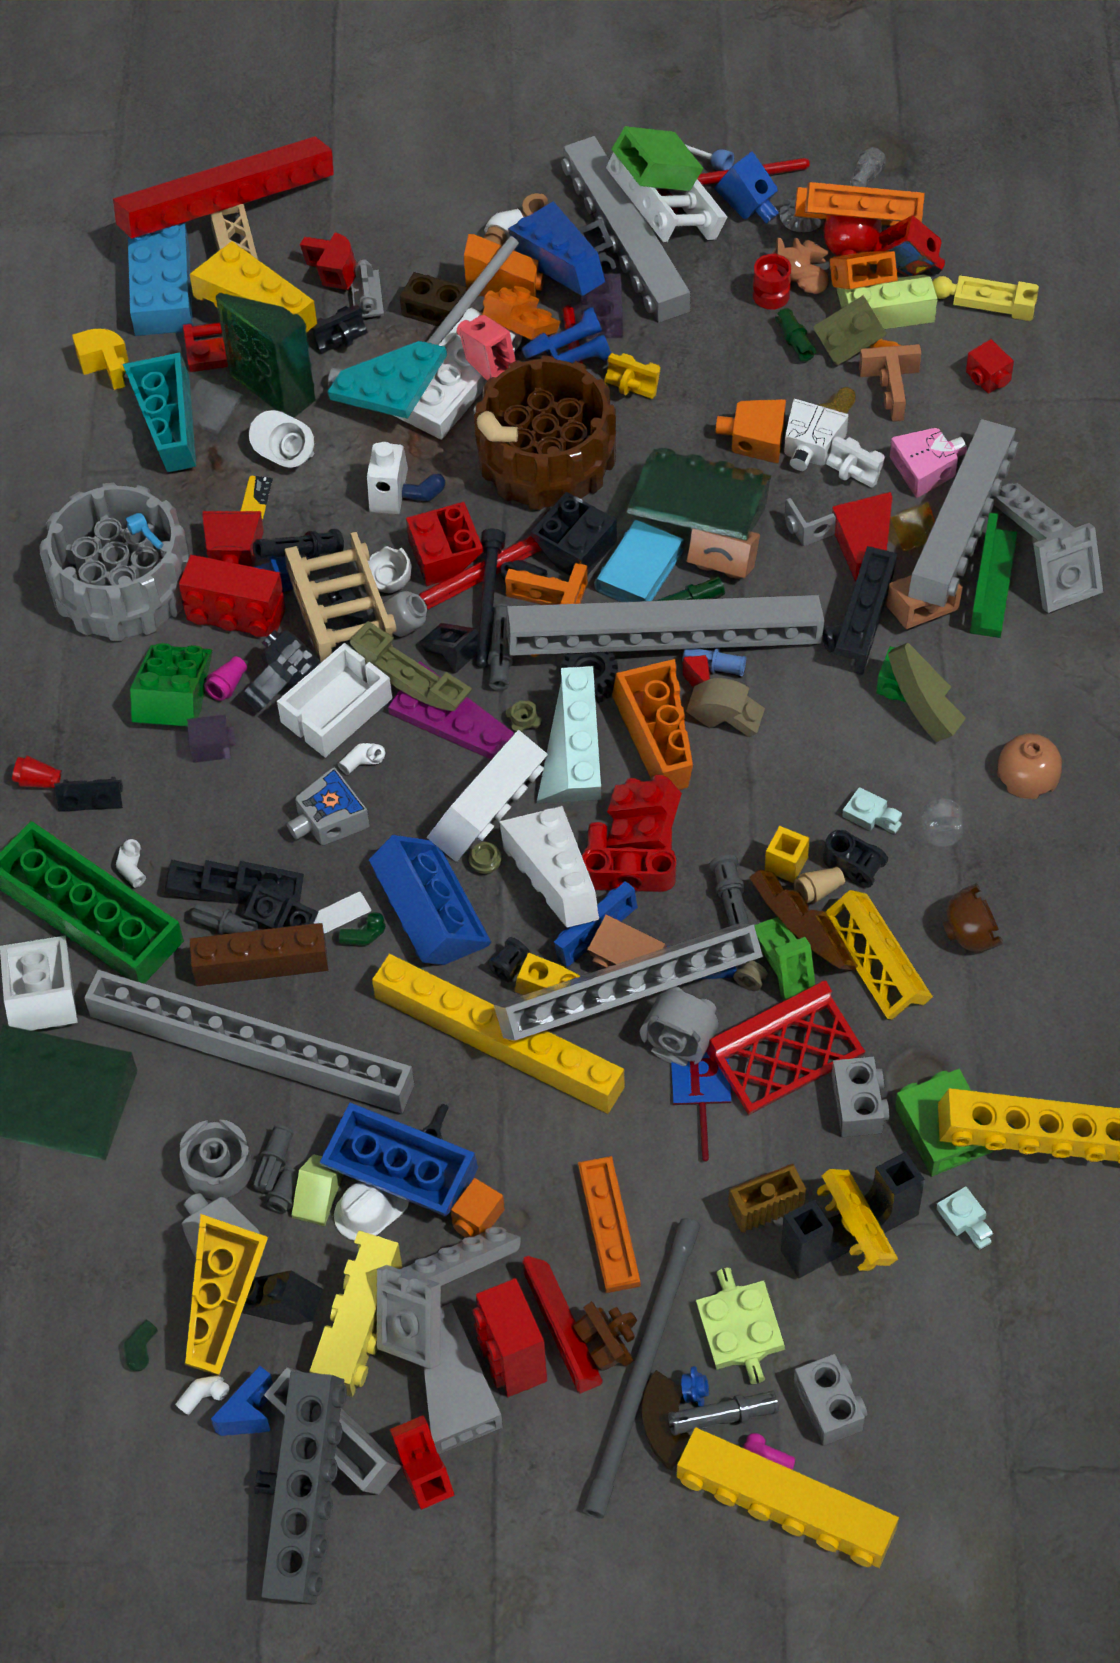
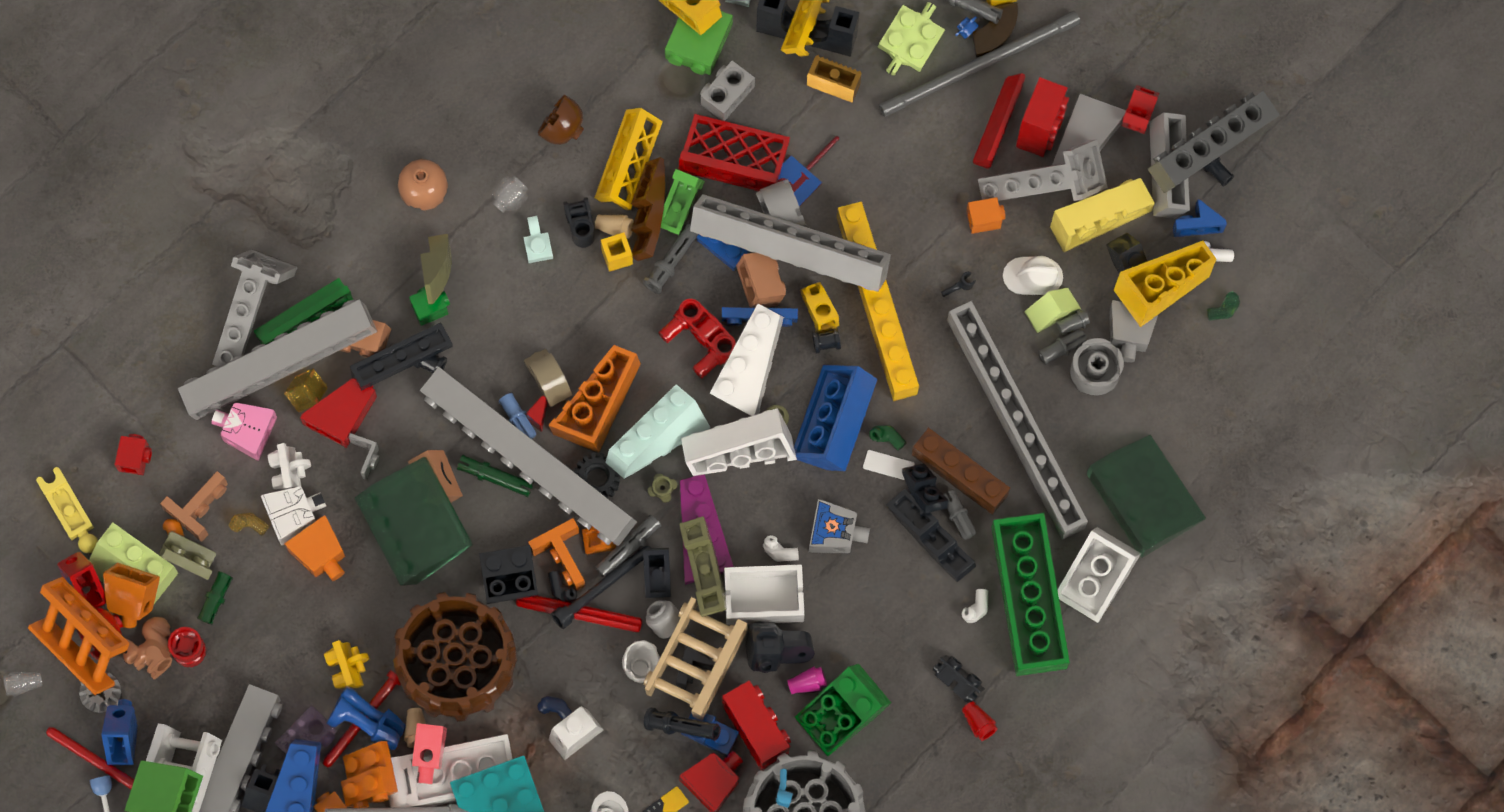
camera: 140 degrees left, 15 degrees up
clear purple brick [187,715,236,763] -> none
blue slope [319,1102,478,1216] -> none
red slope [406,502,483,587] -> none
tan arm [477,411,518,442] -> none
reddish brown hips [573,1301,637,1371] -> none
orange tile [578,1156,641,1293] -> none
medium azure piece [594,520,683,602] -> none
red plate [607,775,682,849] -> none

